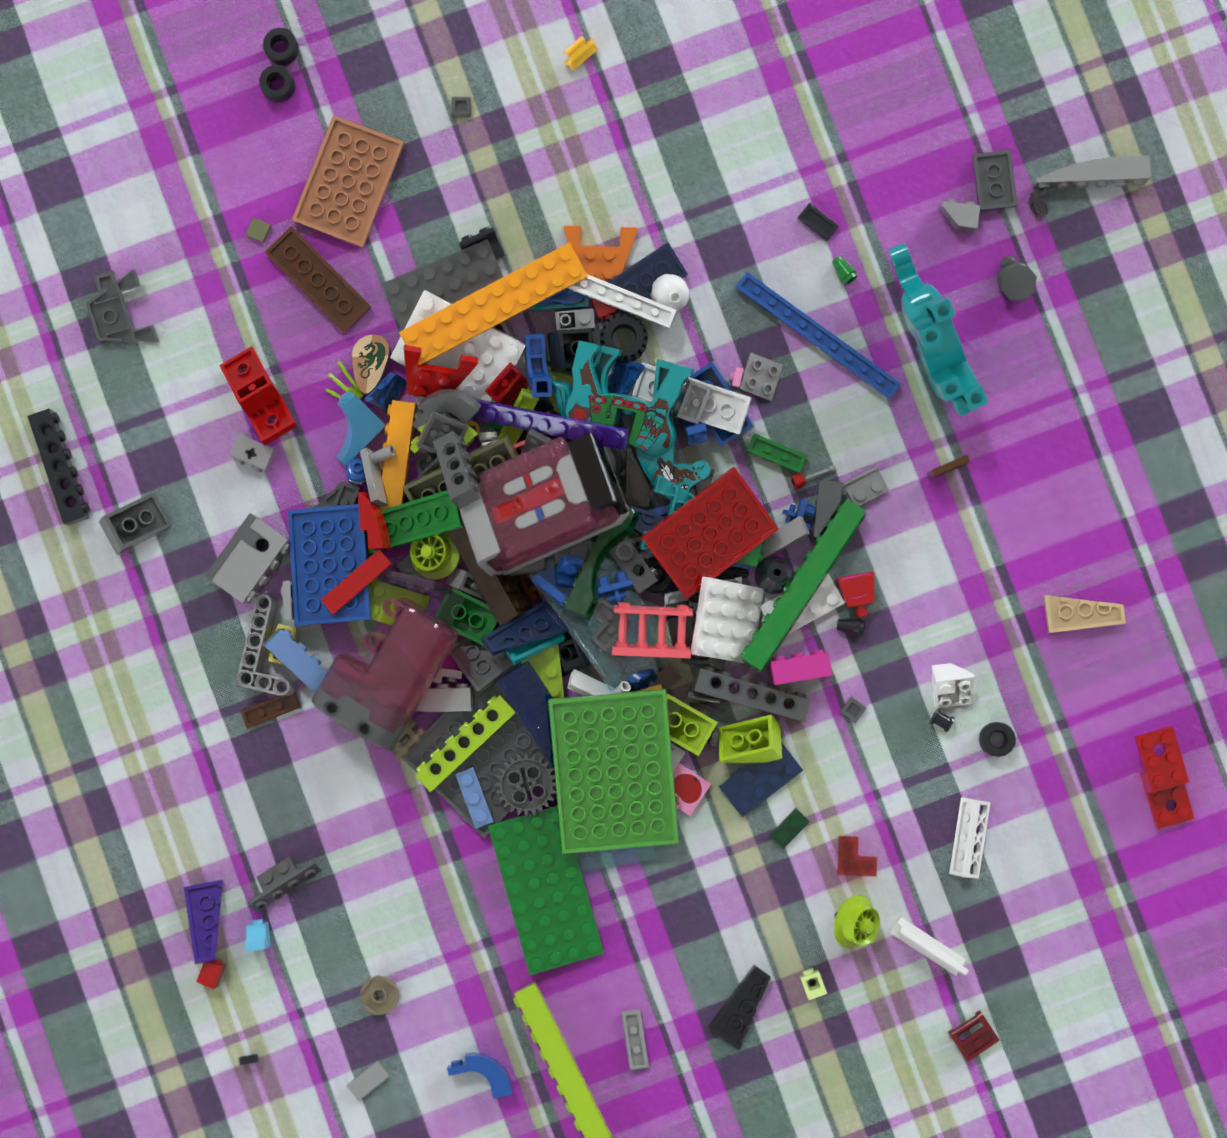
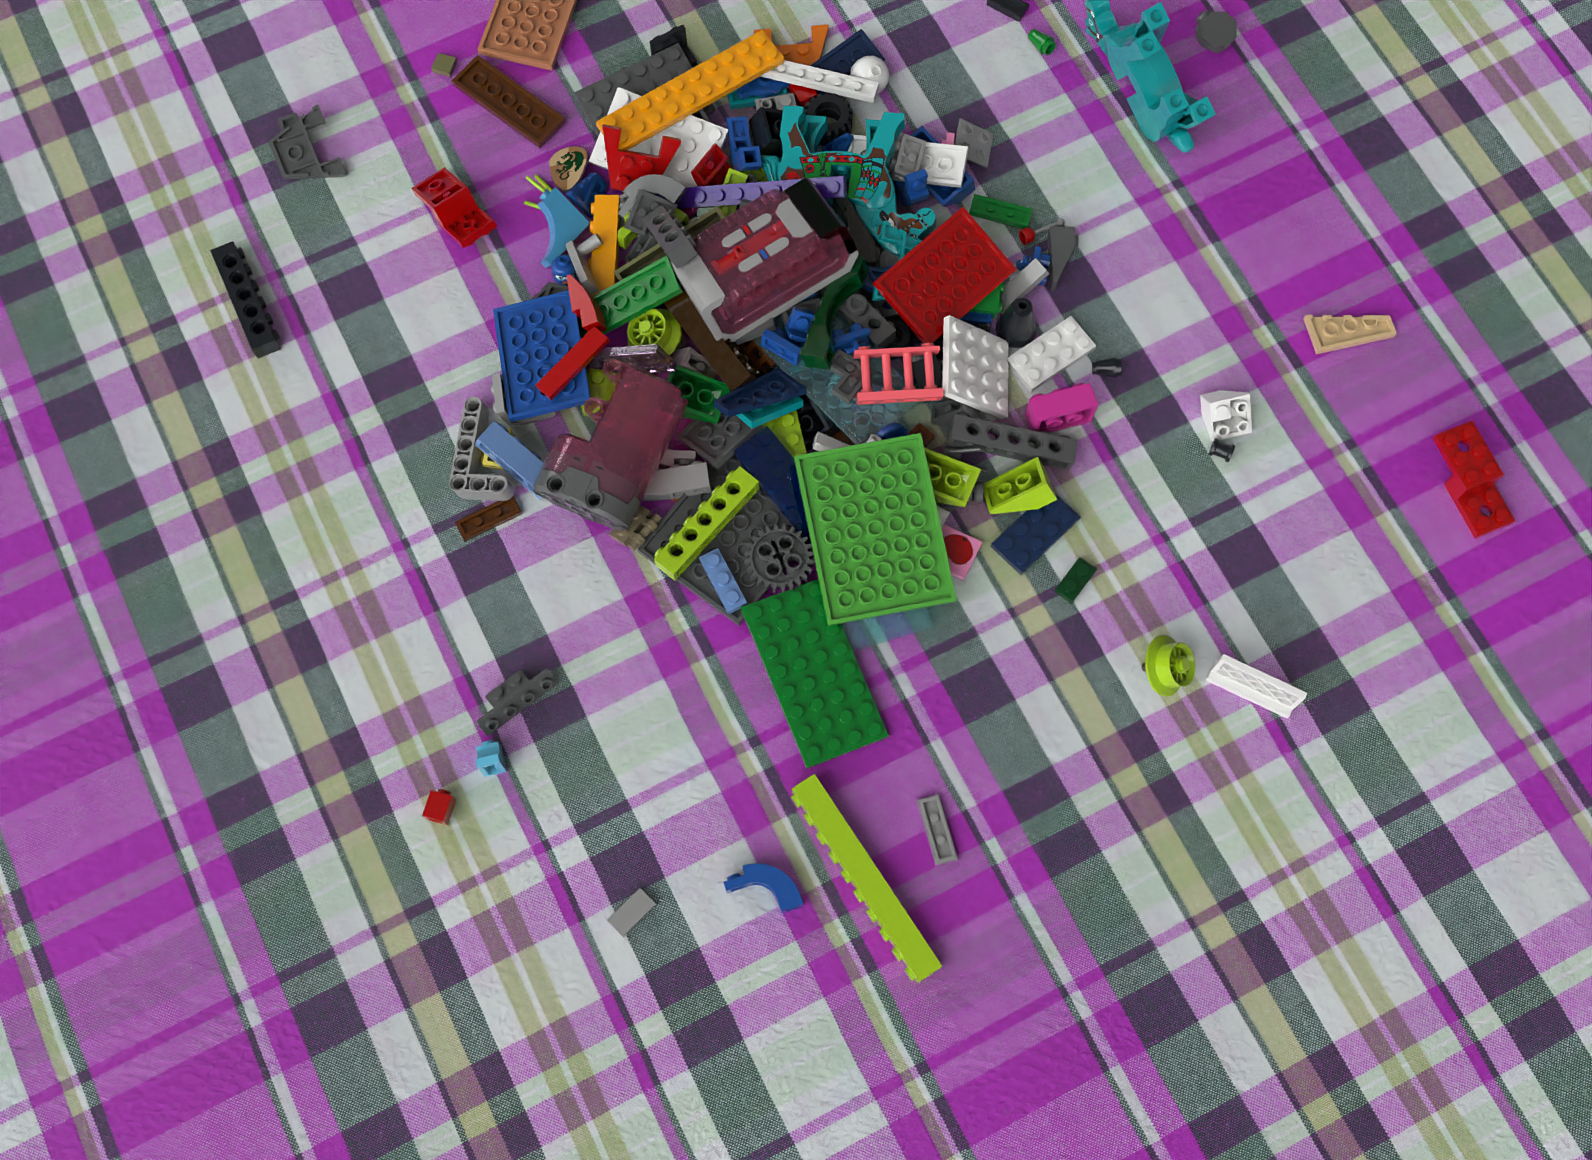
camera: 10 degrees left, 15 degrees down
dark grey slope [99,492,172,555] -> none
dark purple wing [184,880,223,964] -> none
light grey piece [205,513,290,604] -> none
light grey brick [230,434,277,473] -> none
black tile [239,1054,259,1065] -> none
dark tan plate [360,975,399,1015] -> none
black wing [708,964,771,1051] -> none
blue plate [735,272,901,399] -> none
green brick [741,499,866,674] -> none
yellowish green brick [800,968,827,1000] -> none
red torso [836,571,875,617] -> none
clear red plate [837,835,877,876] -> none
dark grey tile [840,696,867,723] -> none
light grey plate [842,466,889,506] -> none
reddish brown tile [926,455,970,480] -> none
dark red plate [948,1010,1000,1062] -> none
white fence [949,797,991,879] -> none
black tyre [979,722,1016,757] -> none

